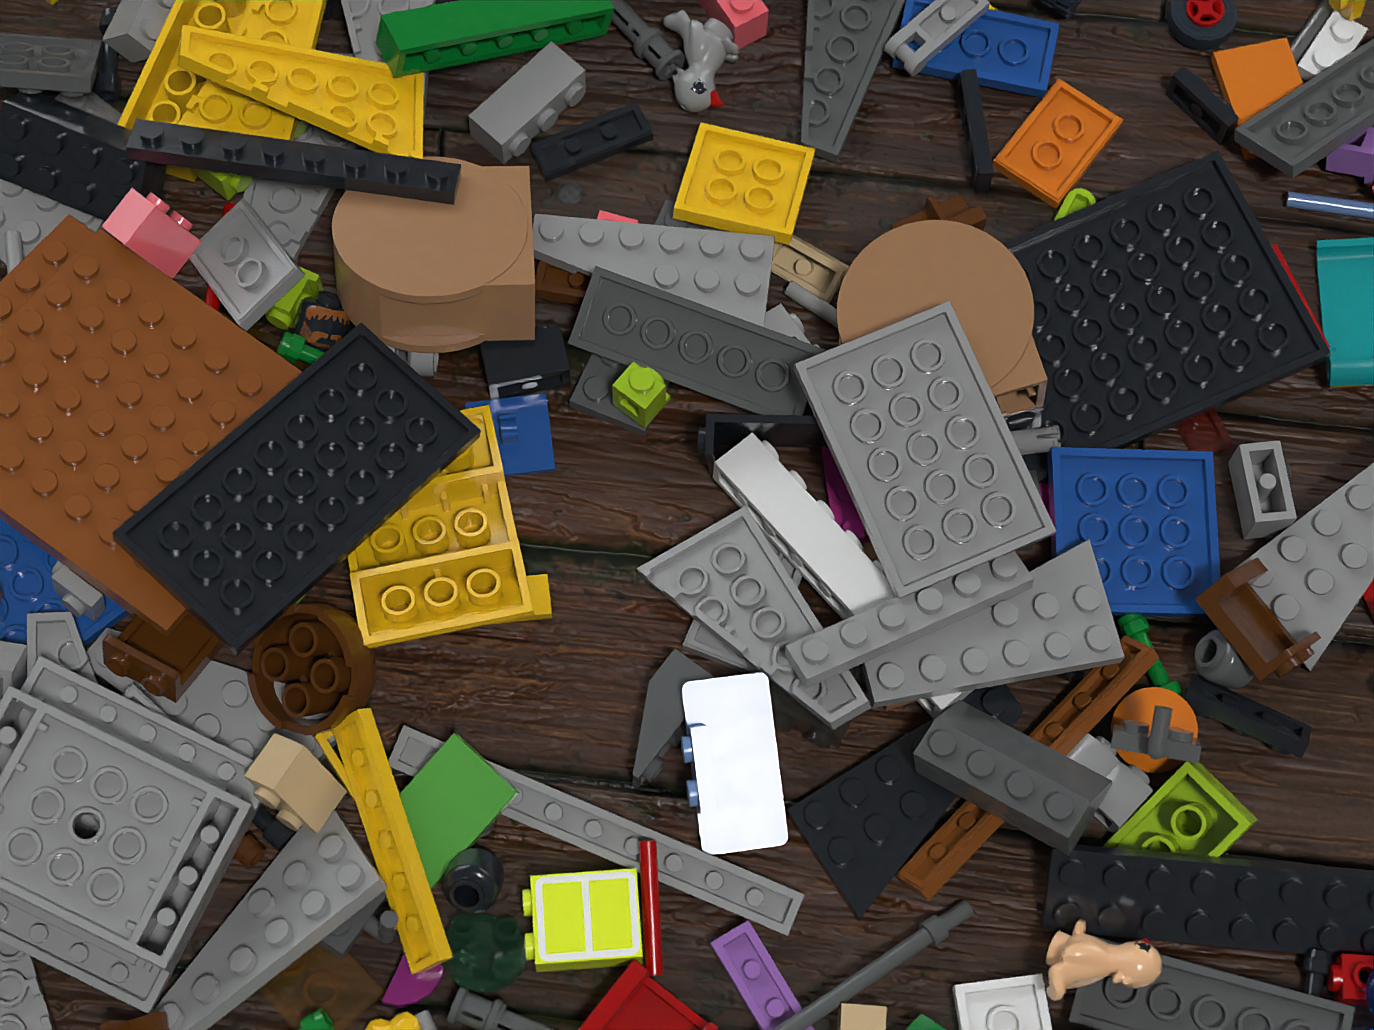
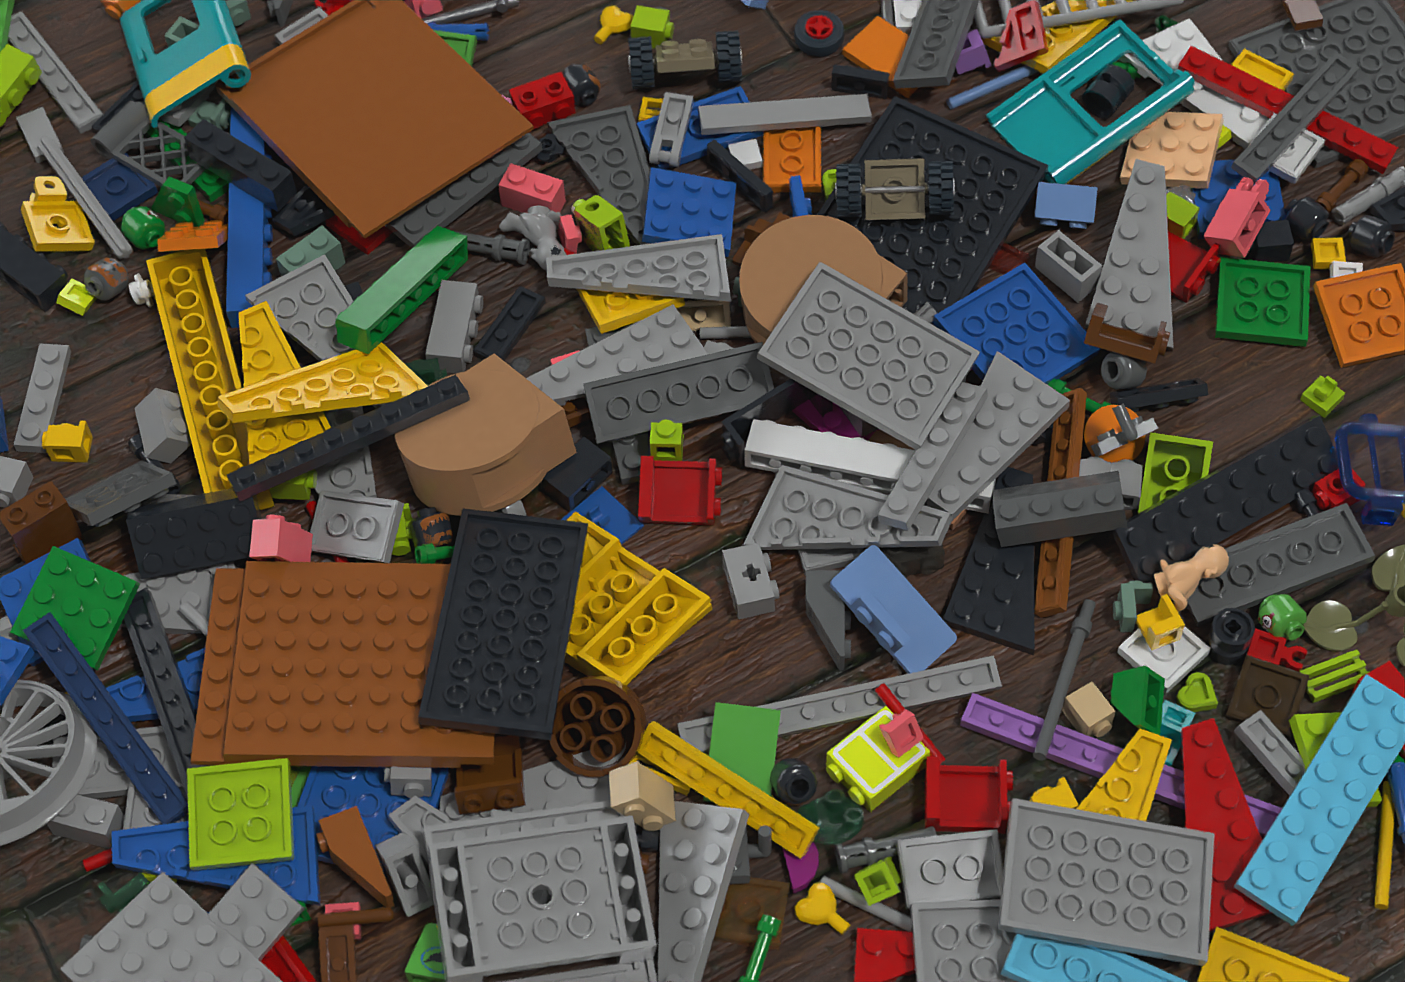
camera: 30 degrees left, 10 degrees down
none -> clear green bracket [405,358,447,386]
none -> light grey wing [546,234,731,302]
none -> coral plate [558,215,582,254]
none -> lime torso [571,195,630,251]
none -> red panel [638,456,722,525]
none -> blue plate [642,167,736,257]
none -> light grey tile [698,94,872,135]
none -> light grey brick [722,542,779,620]
none -> white tile [728,139,763,170]
none -> blue plate [789,175,812,217]
none -> plate [835,159,955,220]
none -> coral tile [879,709,924,757]
none -> medium blue brick [1034,182,1098,229]
none -> sand green bracket [1113,581,1153,632]
none -> yellow panel [1136,594,1185,651]

